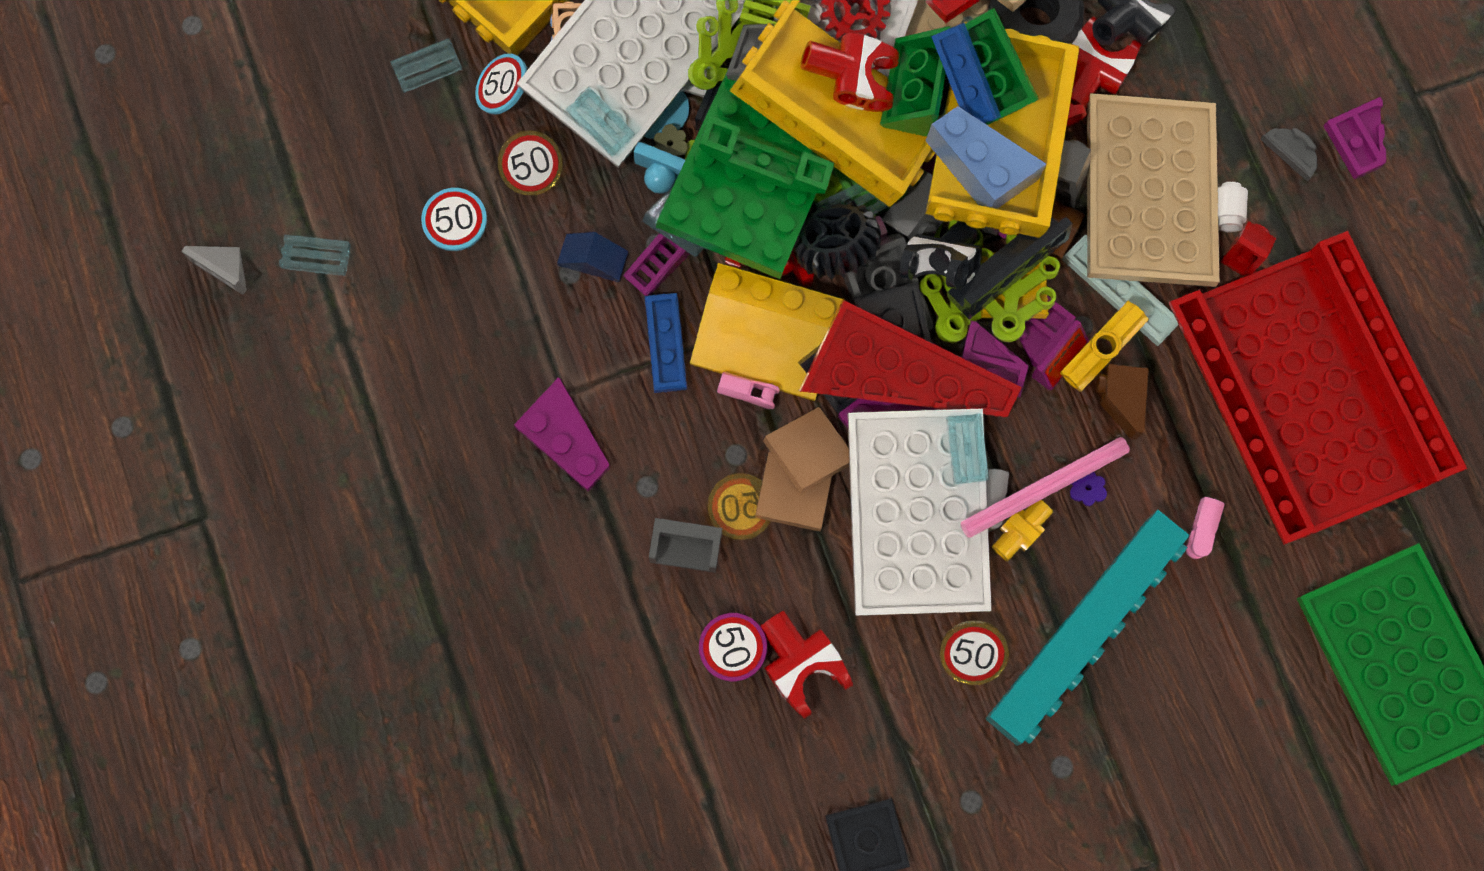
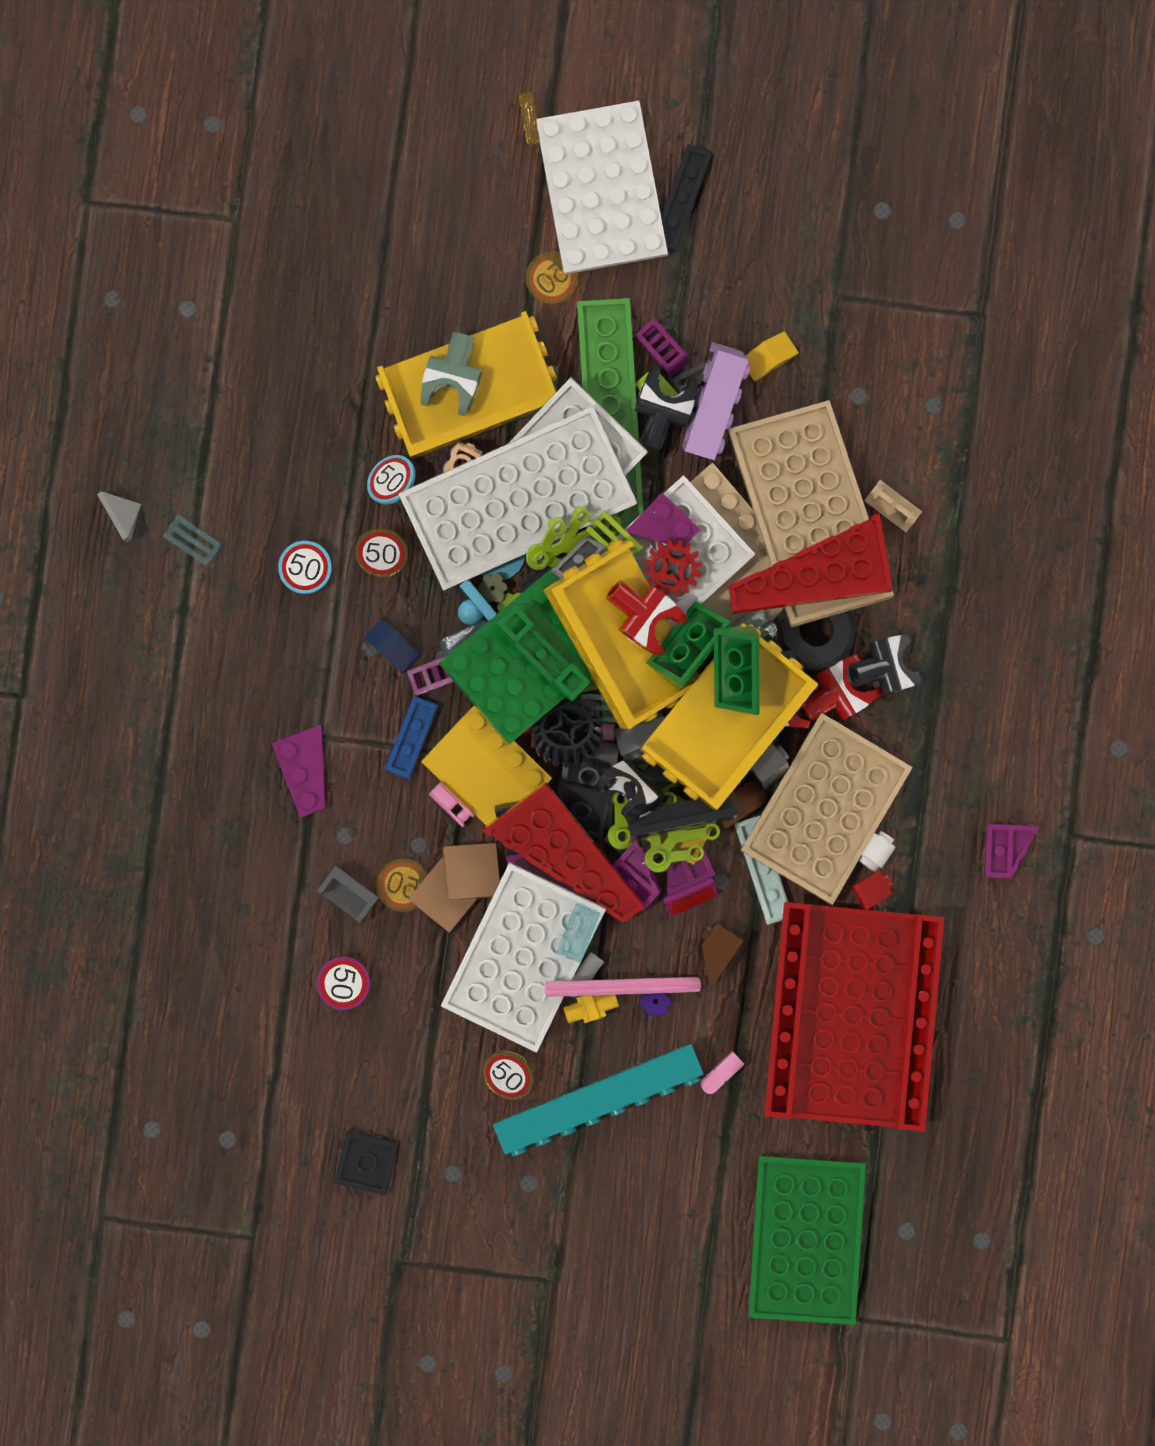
camera: 30 degrees right, 10 degrees up
clear light blue tile [390,38,462,93] -> none
clear light blue tile [566,87,635,157] -> none
red connector [760,610,853,719] -> none
medium blue wedge [926,106,1046,209] -> none
blue tile [931,23,1001,124] -> none
yellow piece [1060,301,1149,392] -> none
dark grey tile [1260,128,1318,182] -> none

